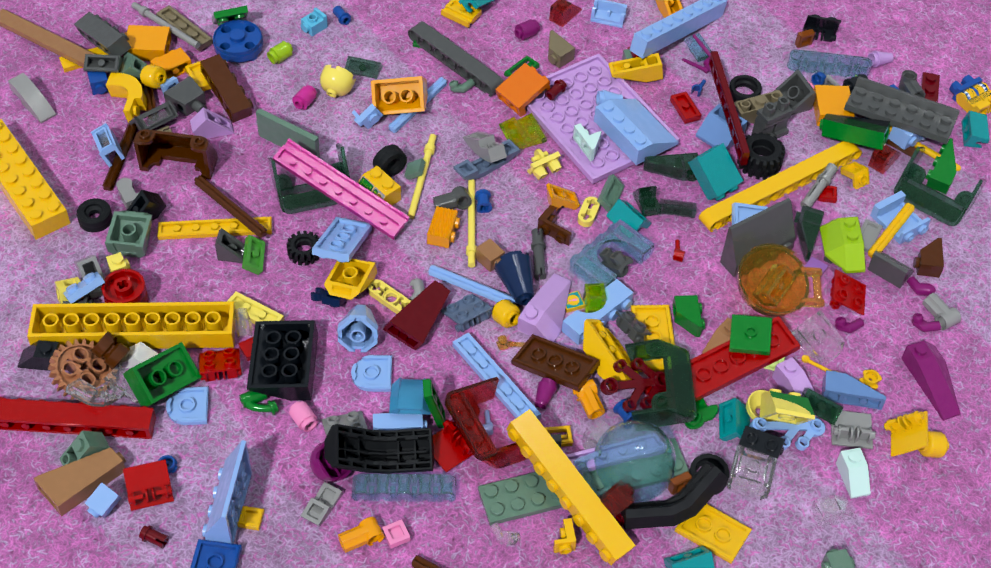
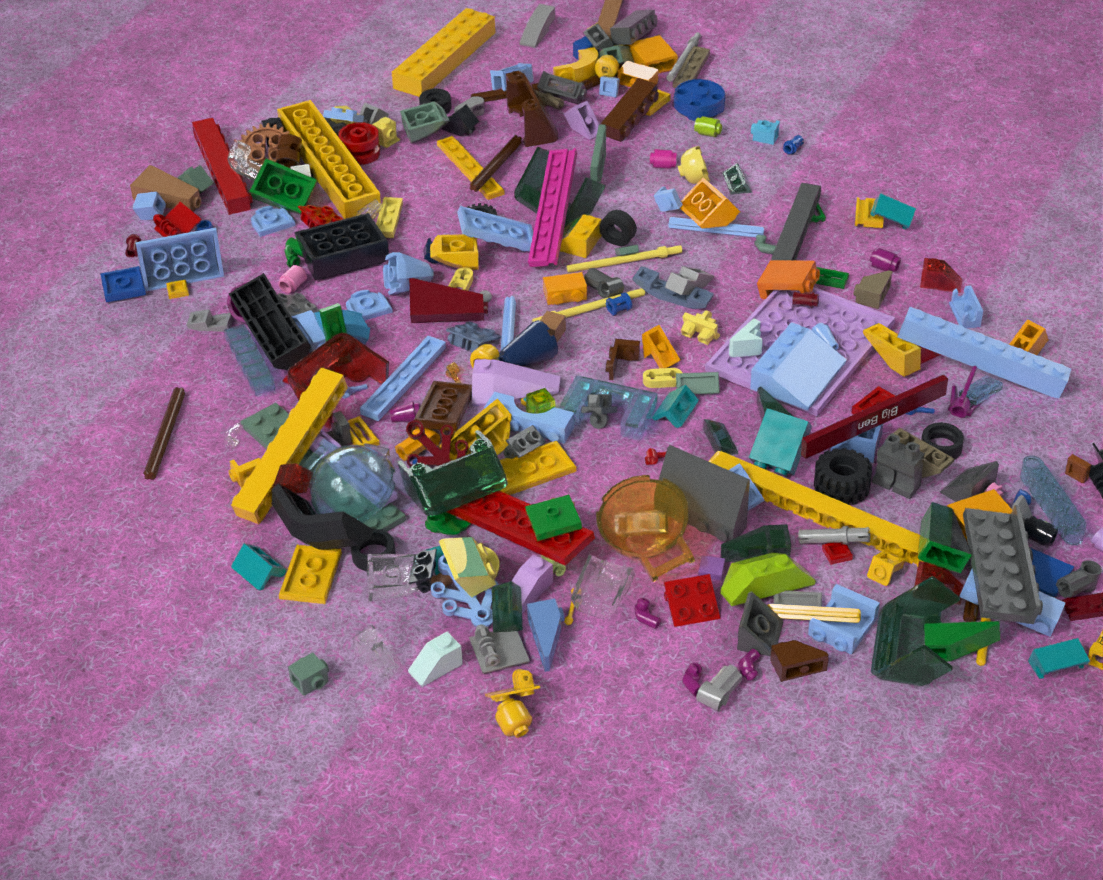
camera: 70 degrees right, 10 degrees down
dark grey torso [164,76,207,116] -> none
green plate [212,5,248,26] -> none
dark grey slope [215,228,245,263] -> none
bright green plate [242,235,265,275] -> none
light orange piece [338,517,385,553] -> none
bright pink plate [382,519,411,549] -> none
clear neon green slope [499,113,547,149] -> none
dark grey pin [531,228,546,280] -> none
slope [633,186,662,217] -> none
green slope [672,295,705,337] -> none
yellow plate [859,369,882,390] -> none
magenta wedge [901,341,961,421] -> none

